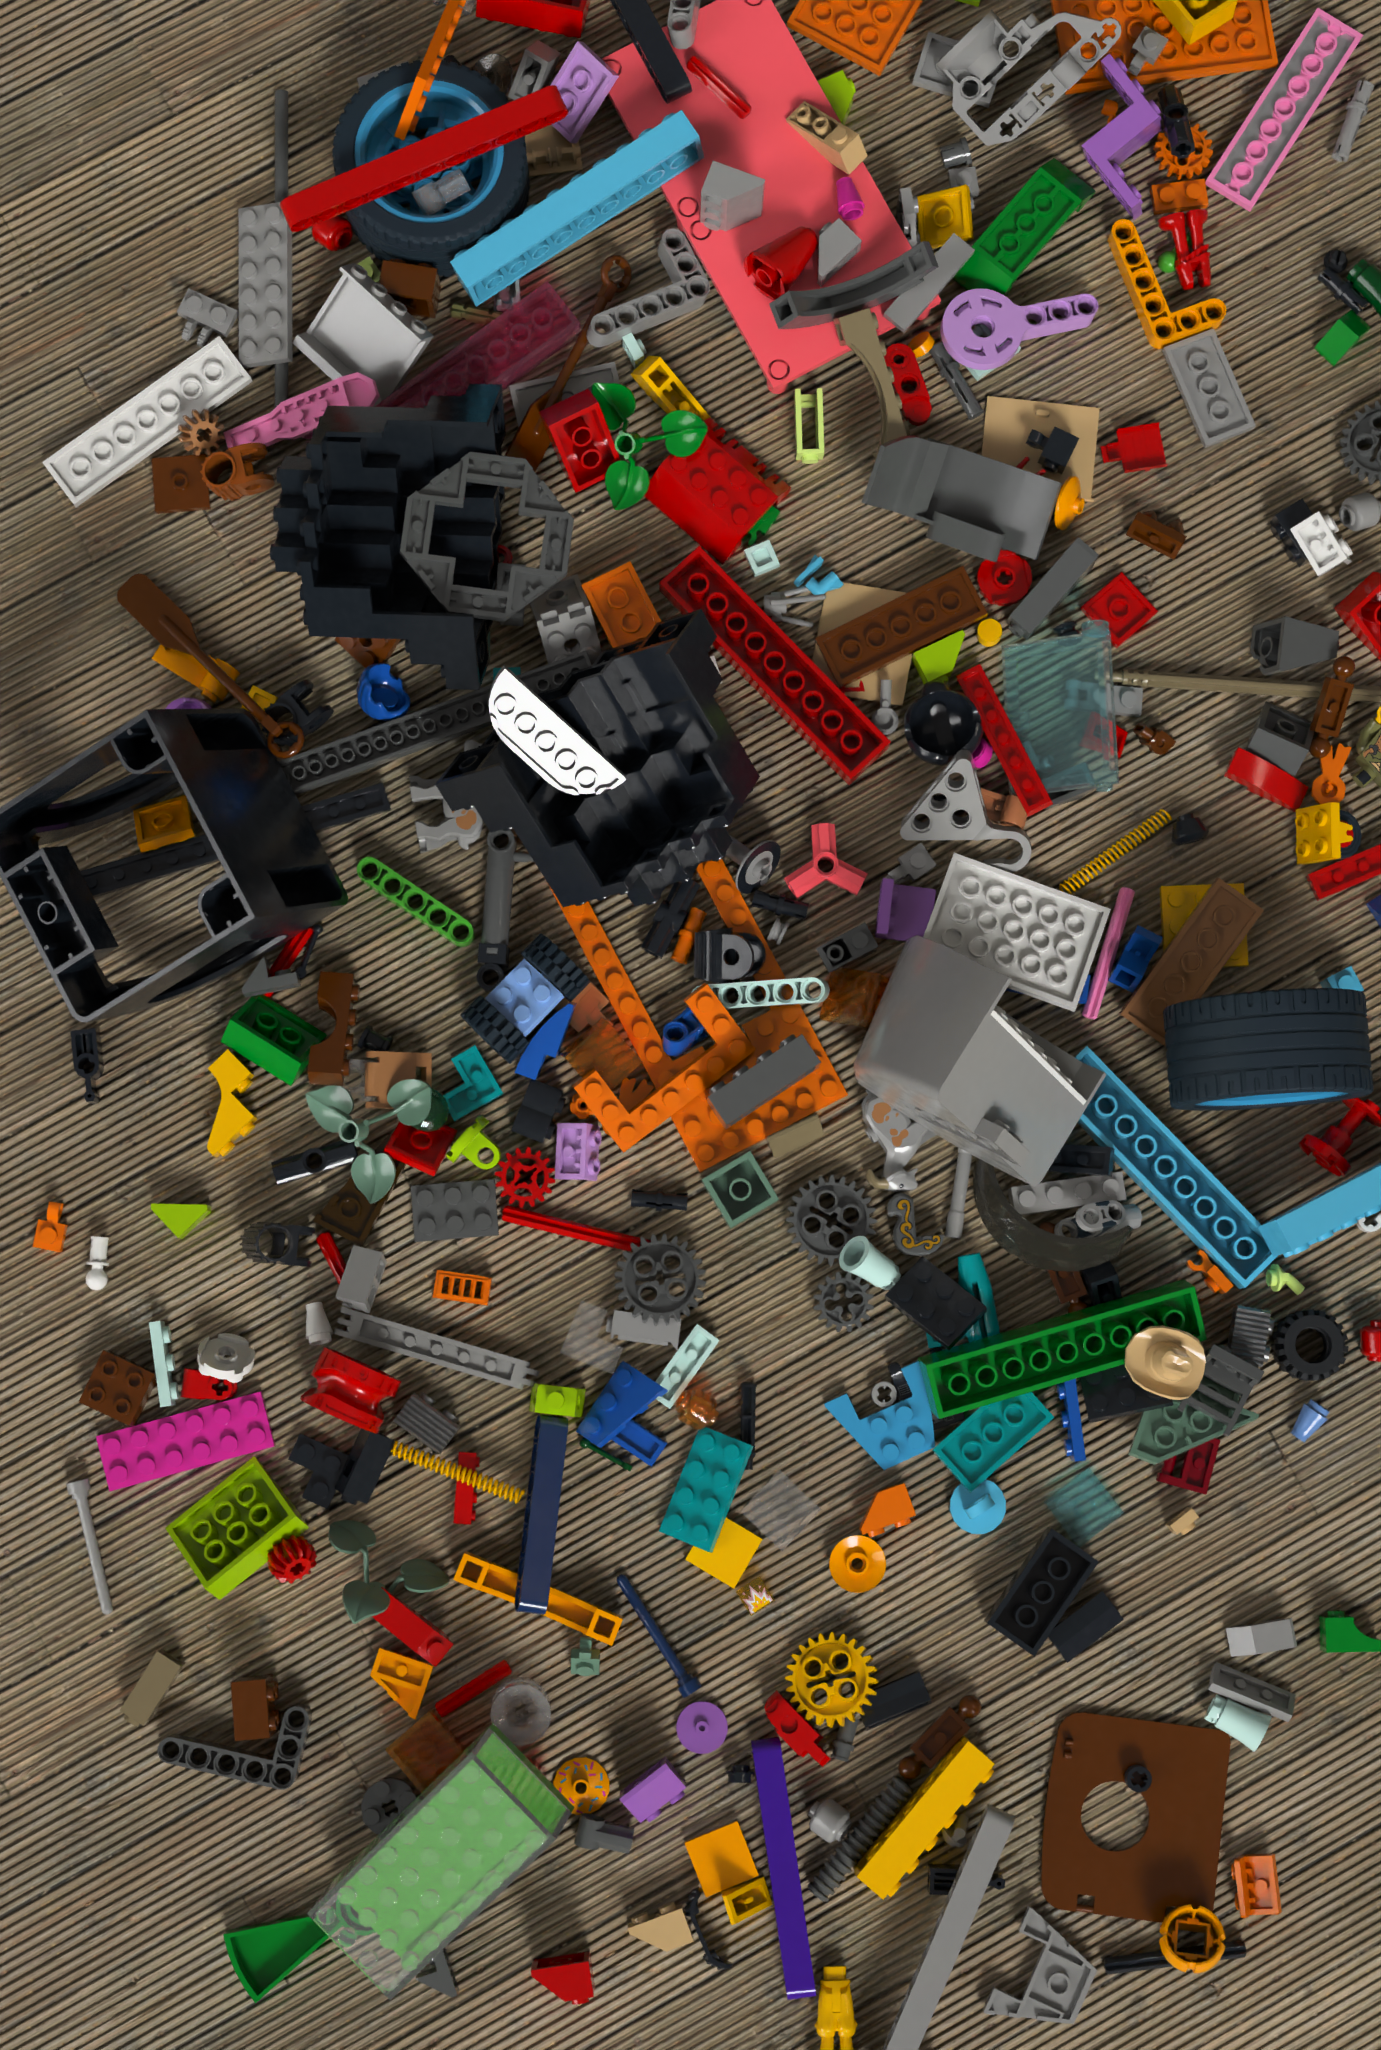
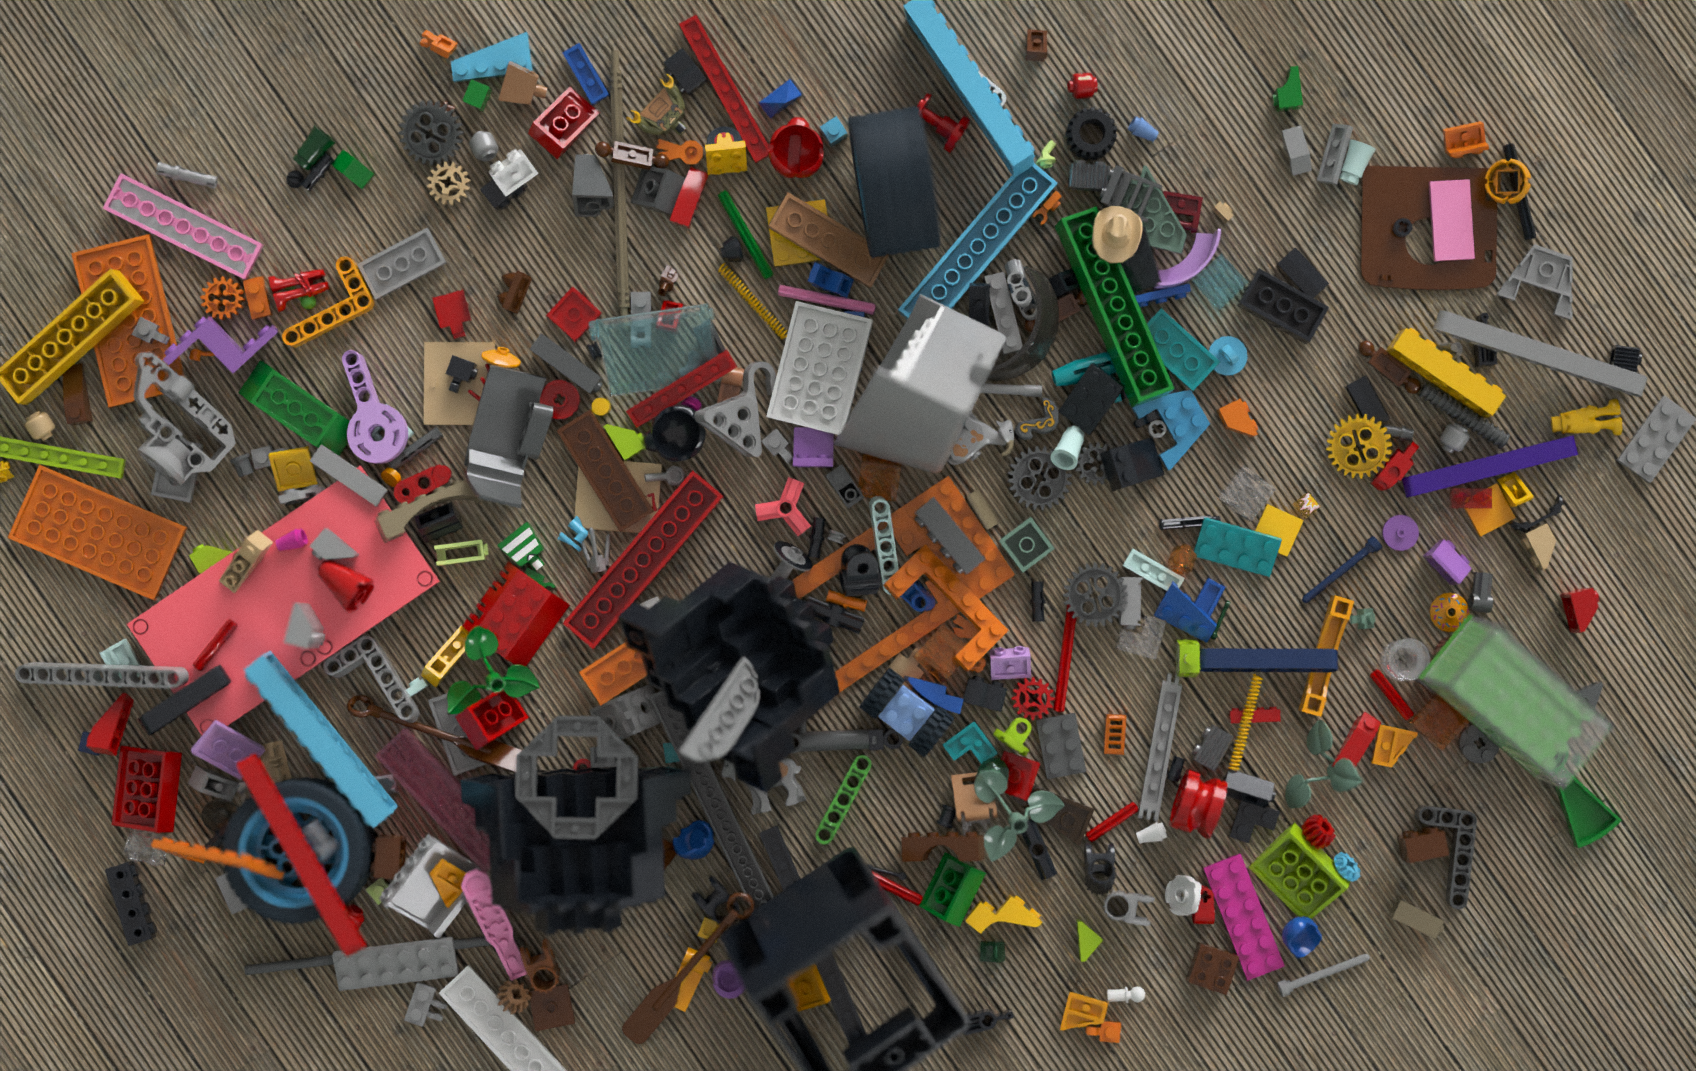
camera: 90 degrees left, 5 degrees up
light aqua plate [149,1321,179,1407] -> none
dark grey slope [242,956,301,998] -> none
light grey hinge [336,1245,387,1313] -> none
olive axle [451,302,504,328] -> none
black plate [725,1765,754,1783] -> none
light aqua plate [744,540,780,577] -> none
dark grey arch [769,241,939,329] -> none
light orange dish [829,1535,886,1593] -> none
black piece [1157,85,1195,159] -> none
none -> black brick [415,501,463,543]
none -> tan gear [427,162,471,206]
none -> light orange wing [429,858,466,908]
none -> torso [497,522,545,572]
none -> green axle [718,190,773,280]
none -> red piece [768,117,824,178]
none -> clear green slope [980,941,1005,963]
none -> light orange wing [1060,992,1109,1031]
none -> black slope [1100,437,1165,492]
none -> light grey piece [1103,890,1155,926]
none -> lavender panel [1153,229,1221,291]
none -> black pin [1166,756,1186,782]
none -> blue piece [1282,916,1322,958]
none -> medium azure gear [1334,852,1361,882]
none -> bright pink tile [1429,179,1475,262]
none -> clear red tile [1450,488,1492,509]

